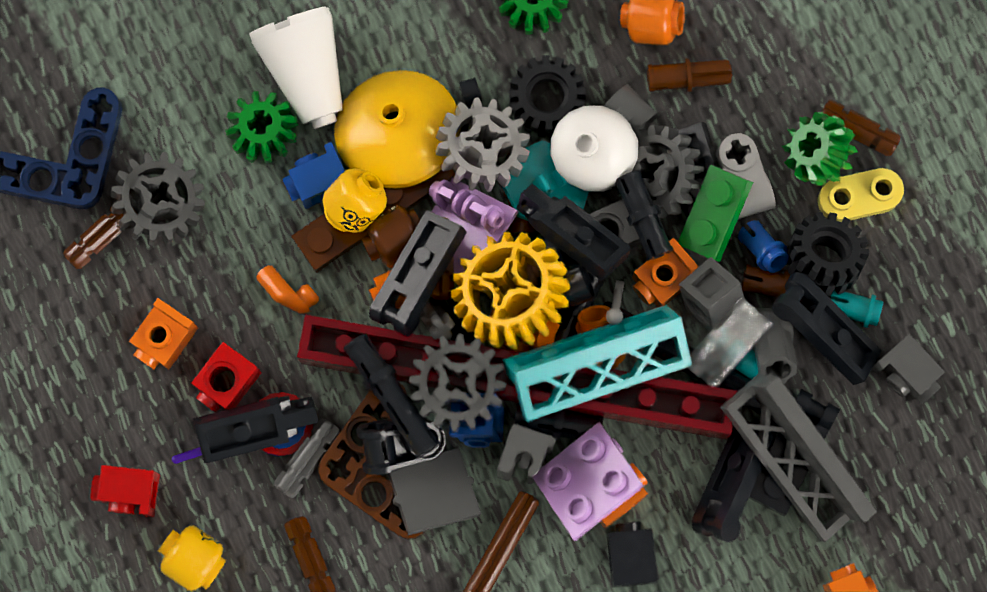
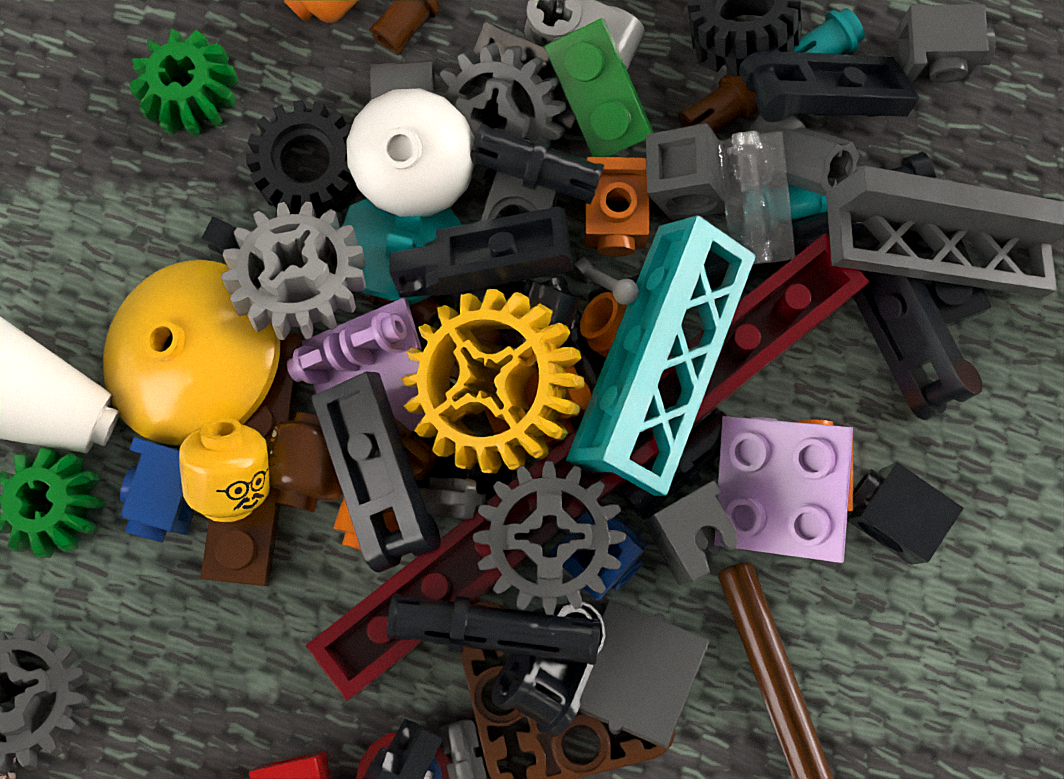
camera: 50 degrees left, 0 degrees up
orange arm [256,265,319,314] -> none
blue pin [738,220,789,273] -> none

